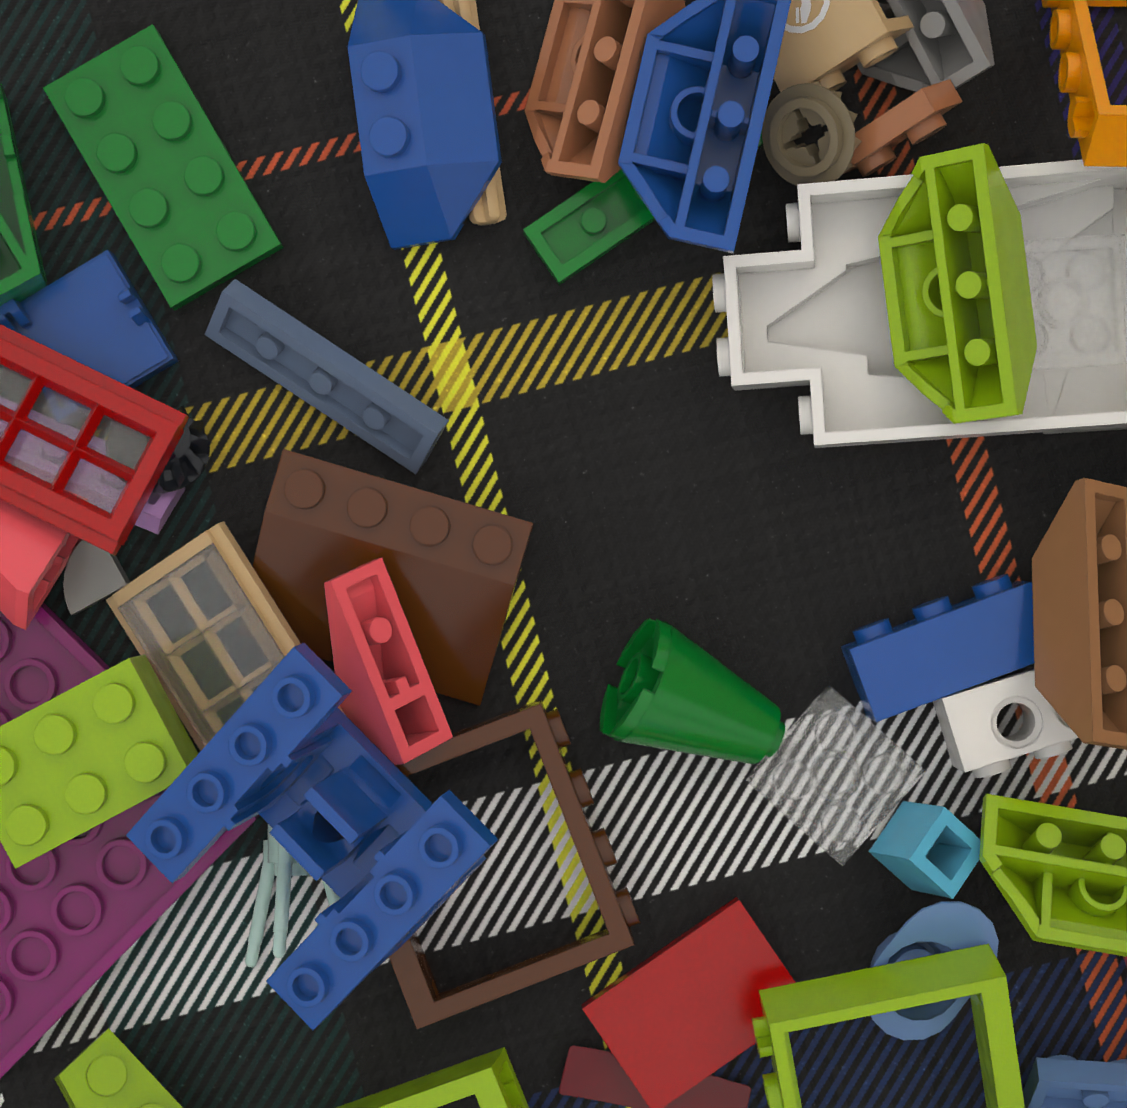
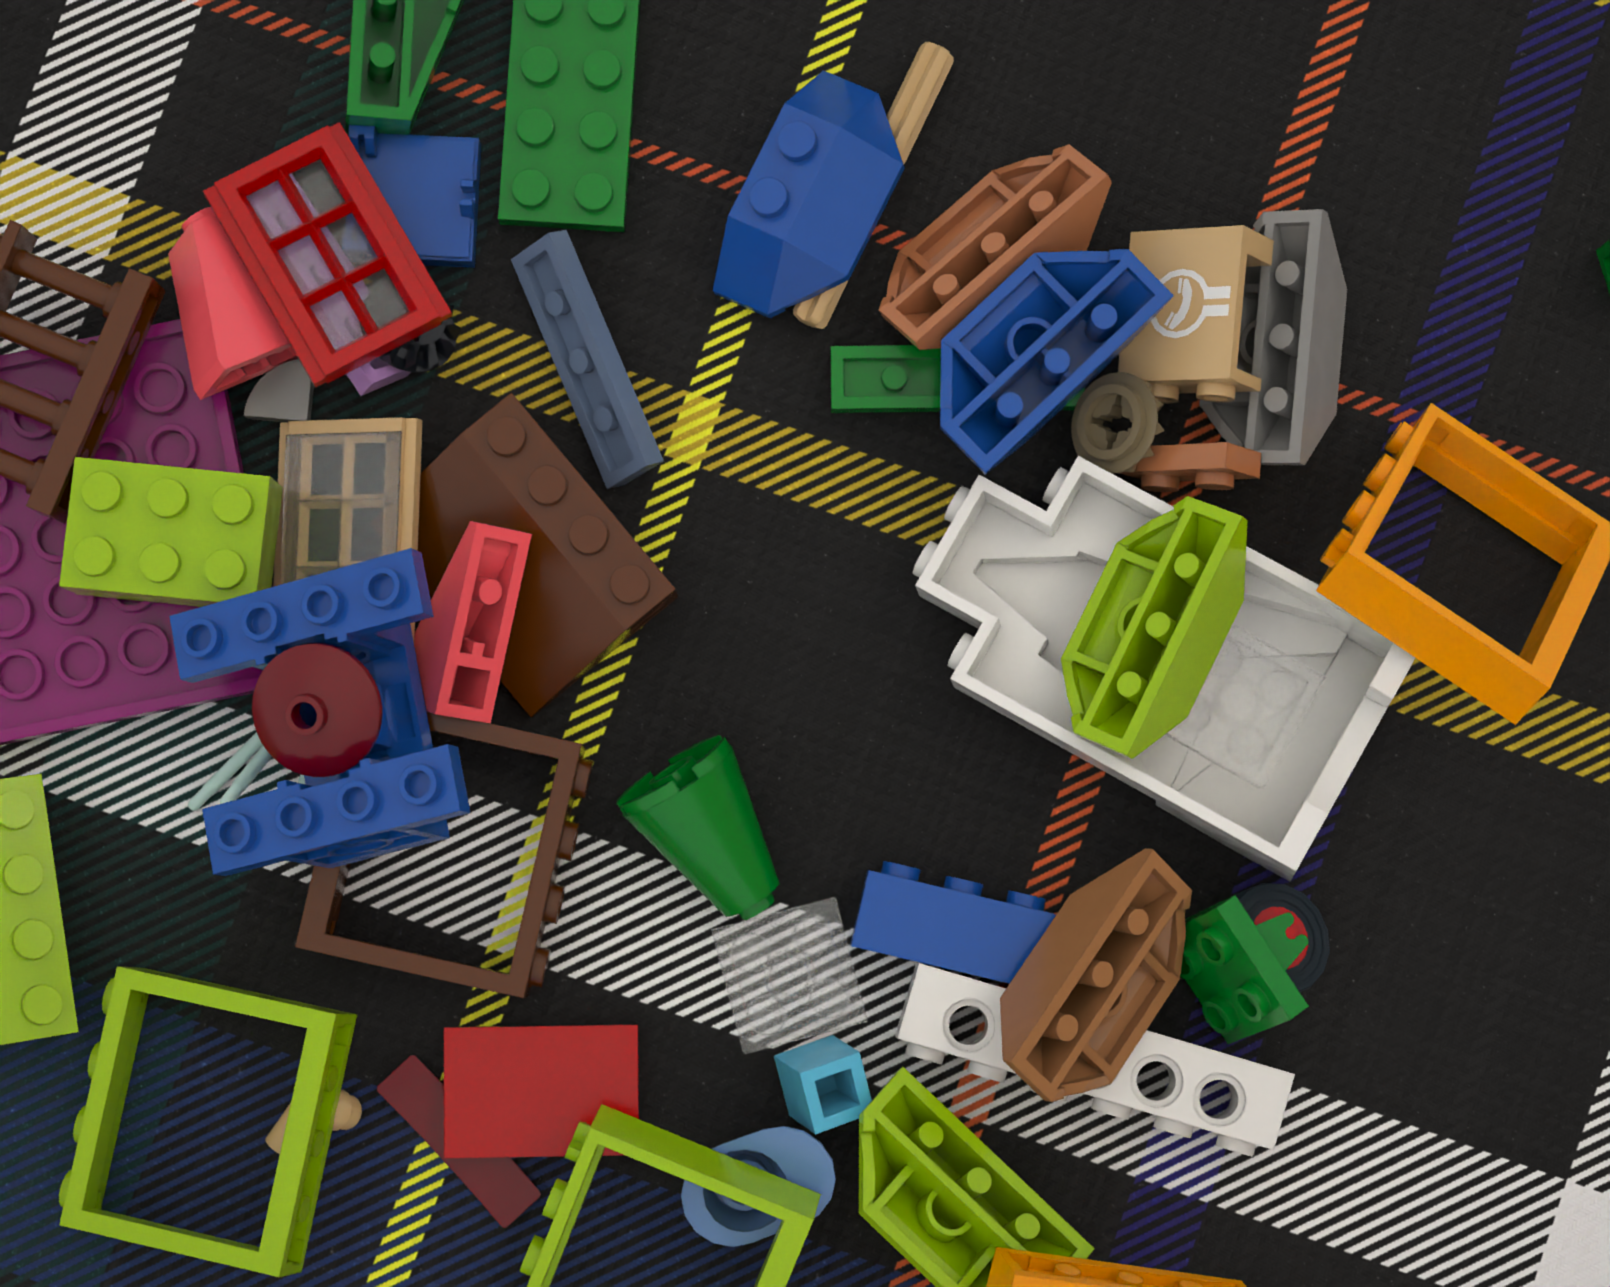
camera: 30 degrees right, 5 degrees down
none -> dark red dish [252,643,382,777]

